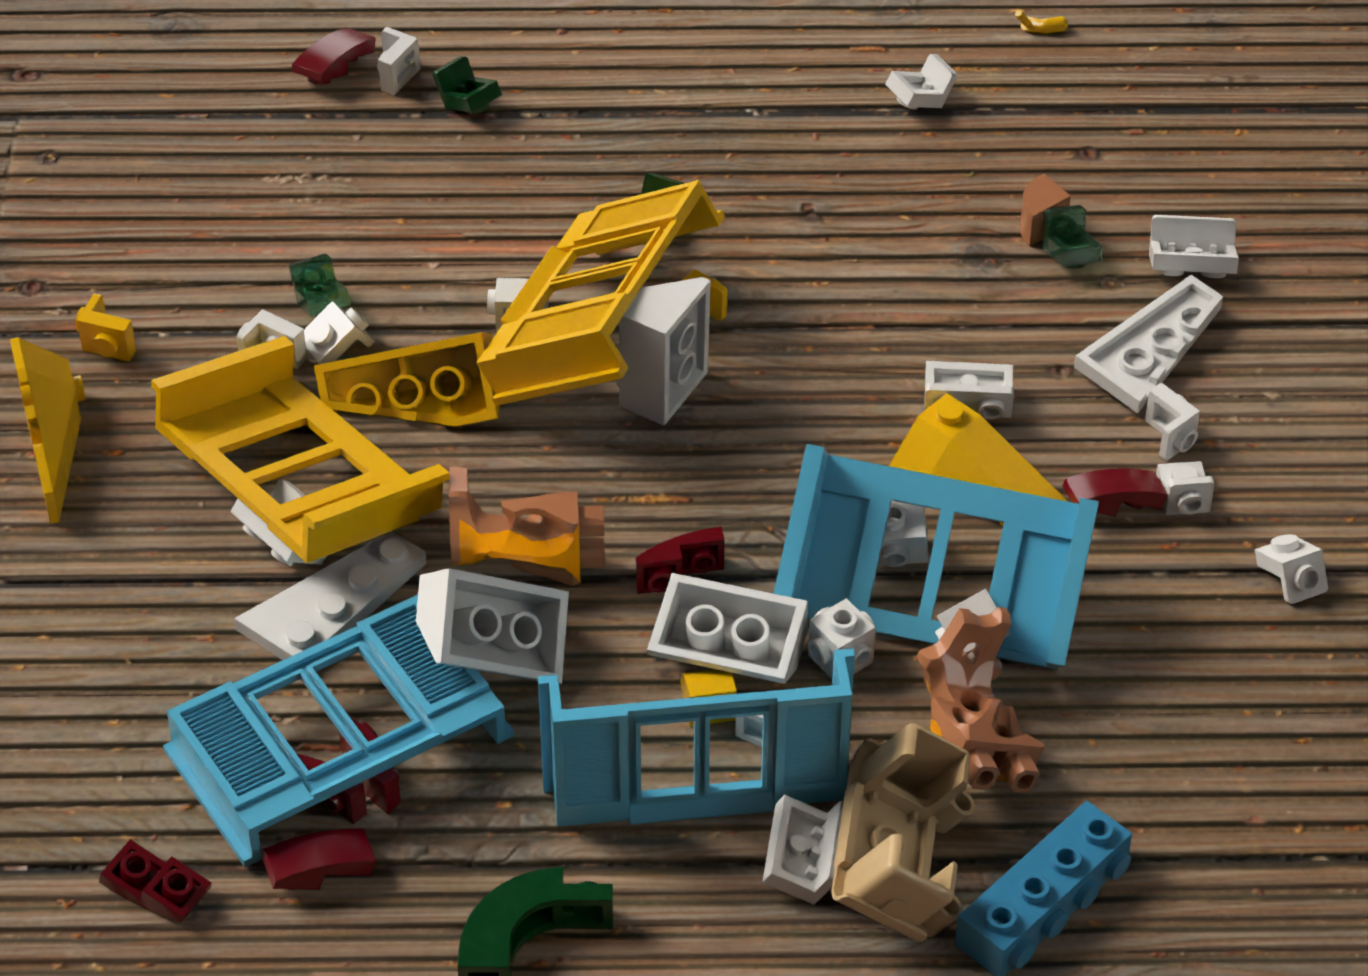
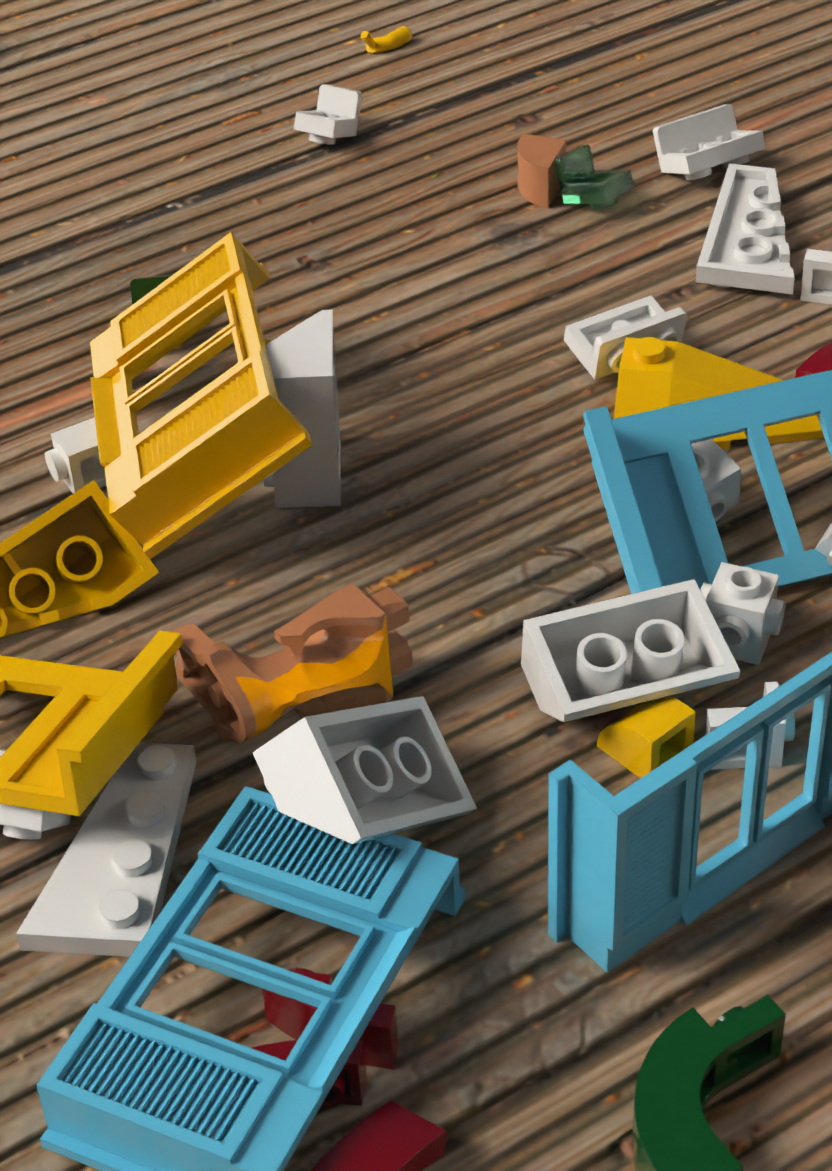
camera: 30 degrees left, 5 degrees down
dark red slope [636,526,725,594] -> none

